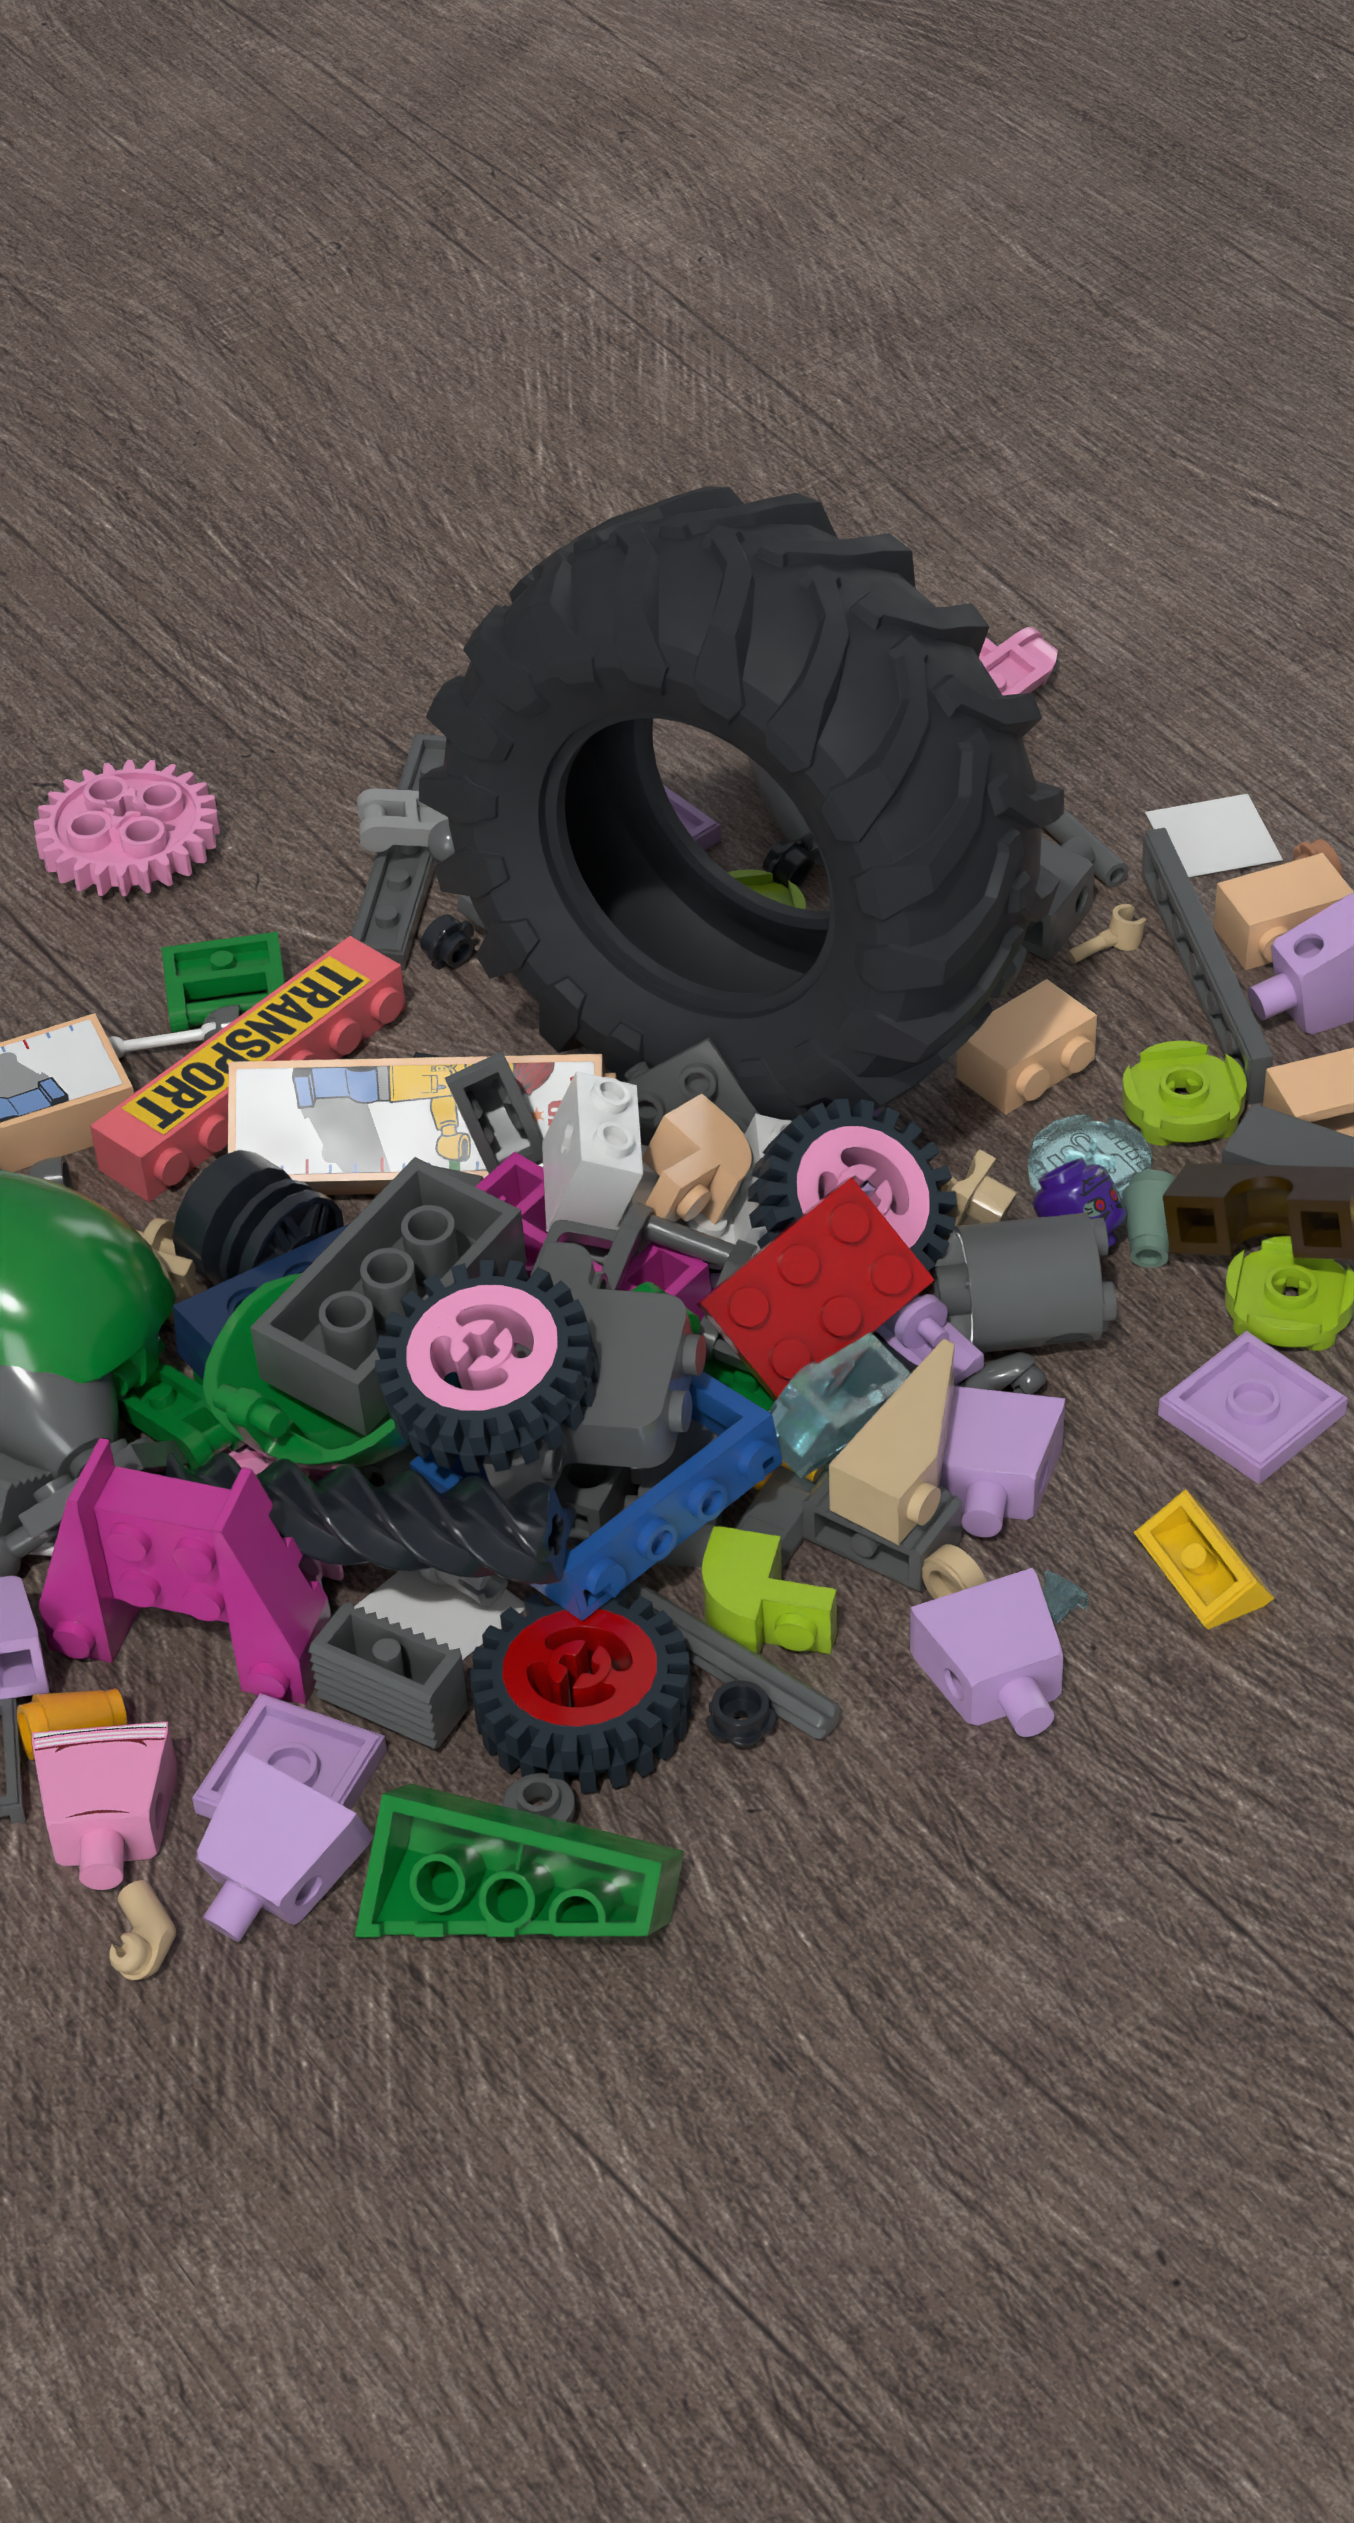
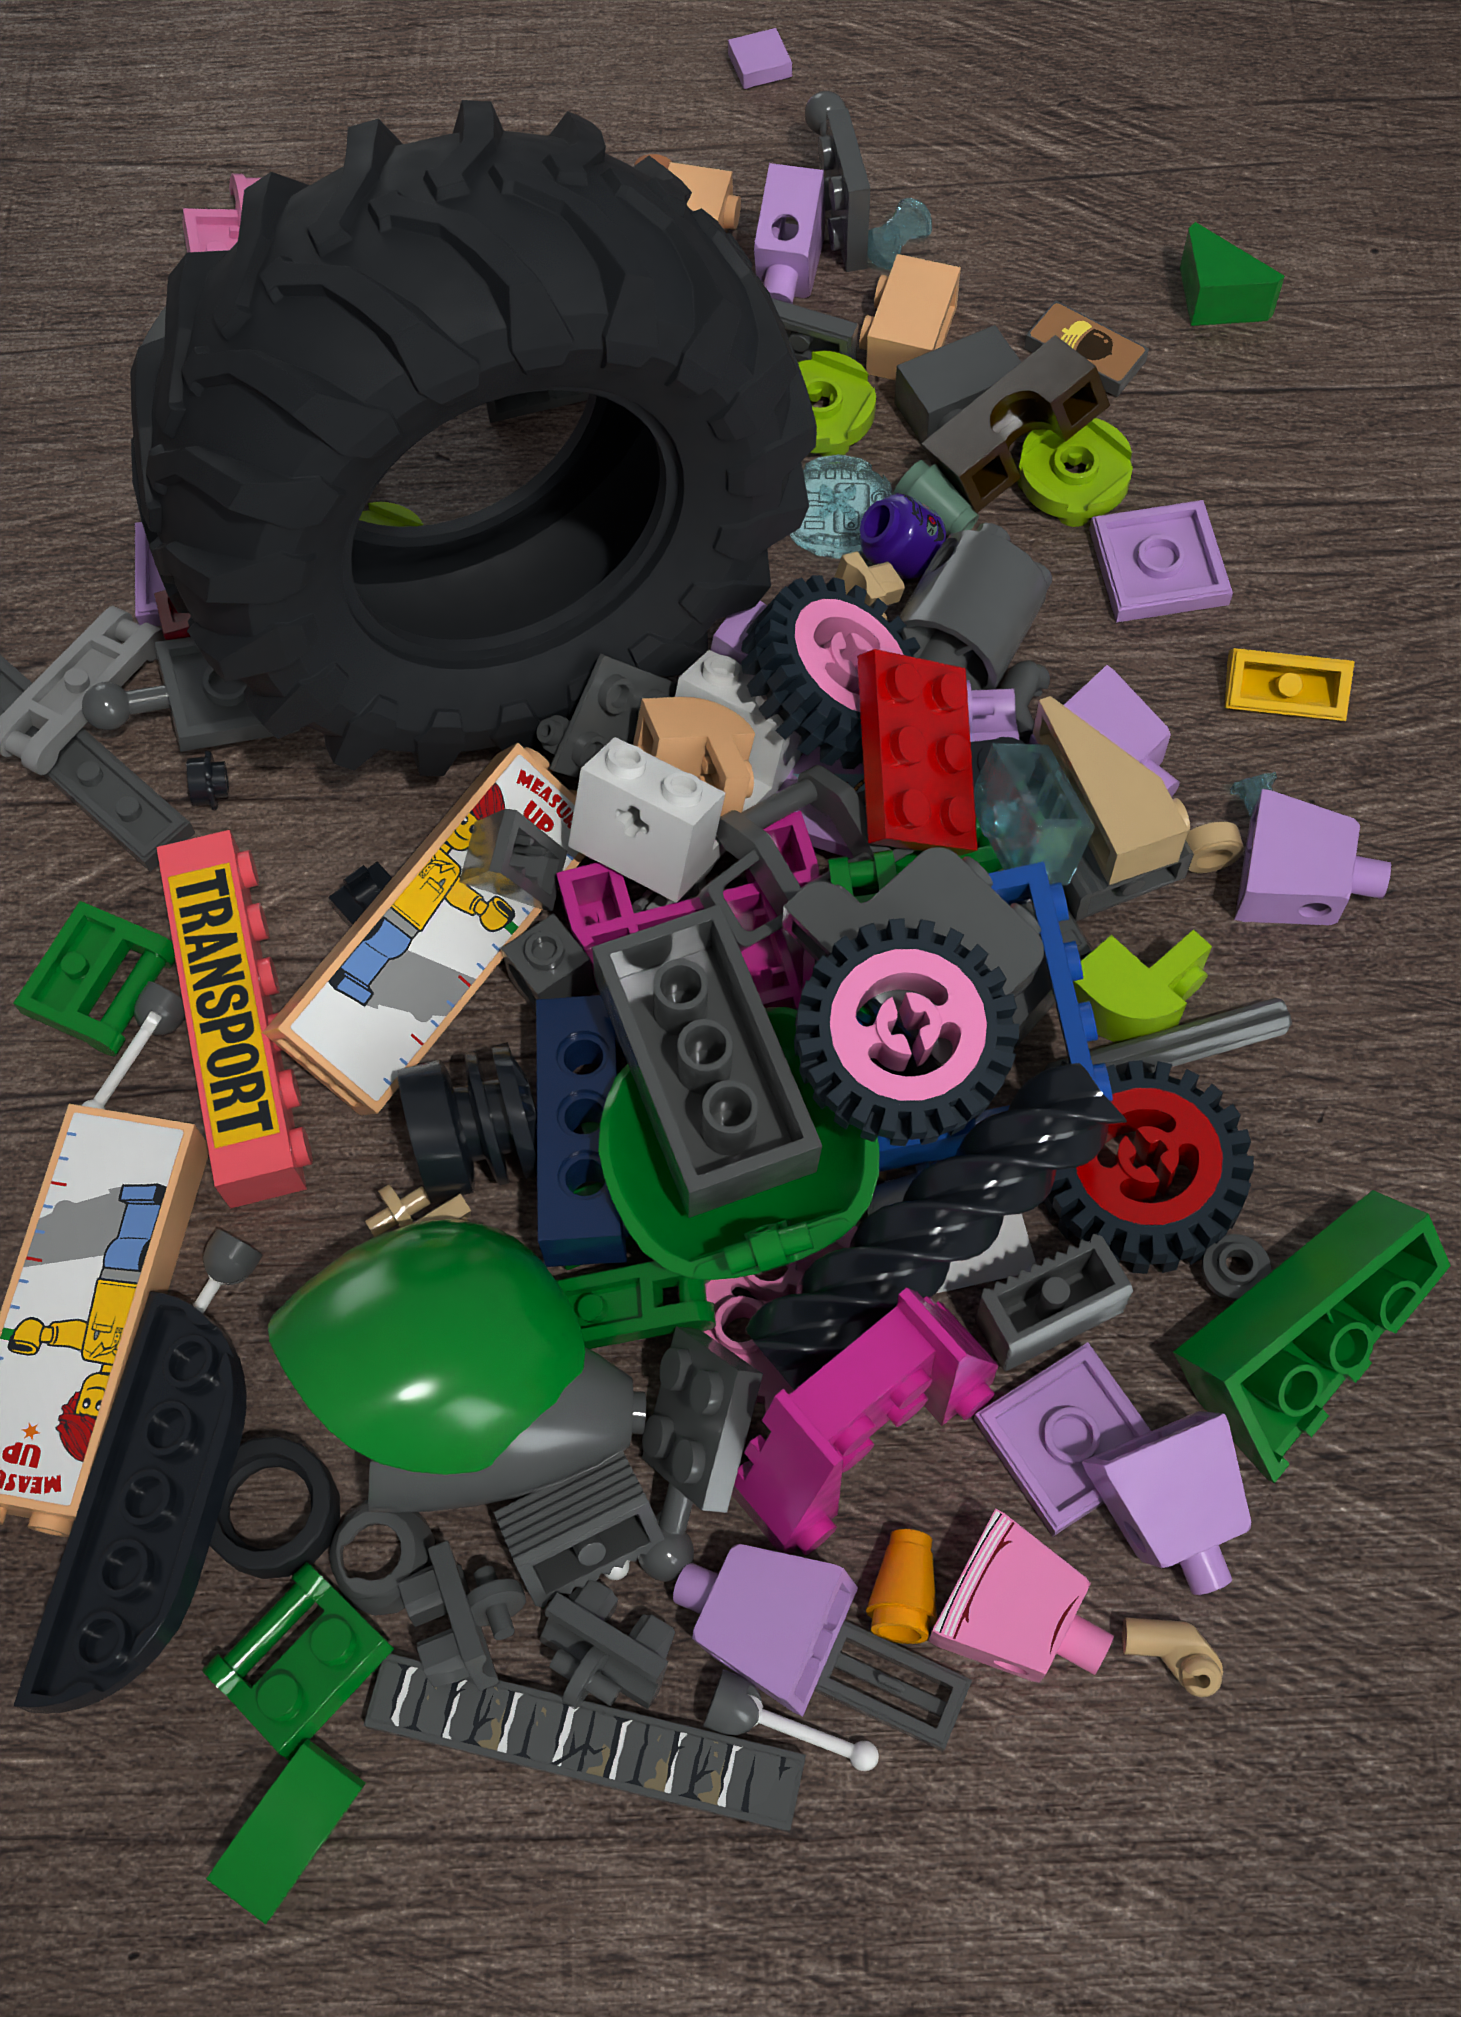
camera: 55 degrees left, 20 degrees up
black plate [706,1680,776,1747] -> none

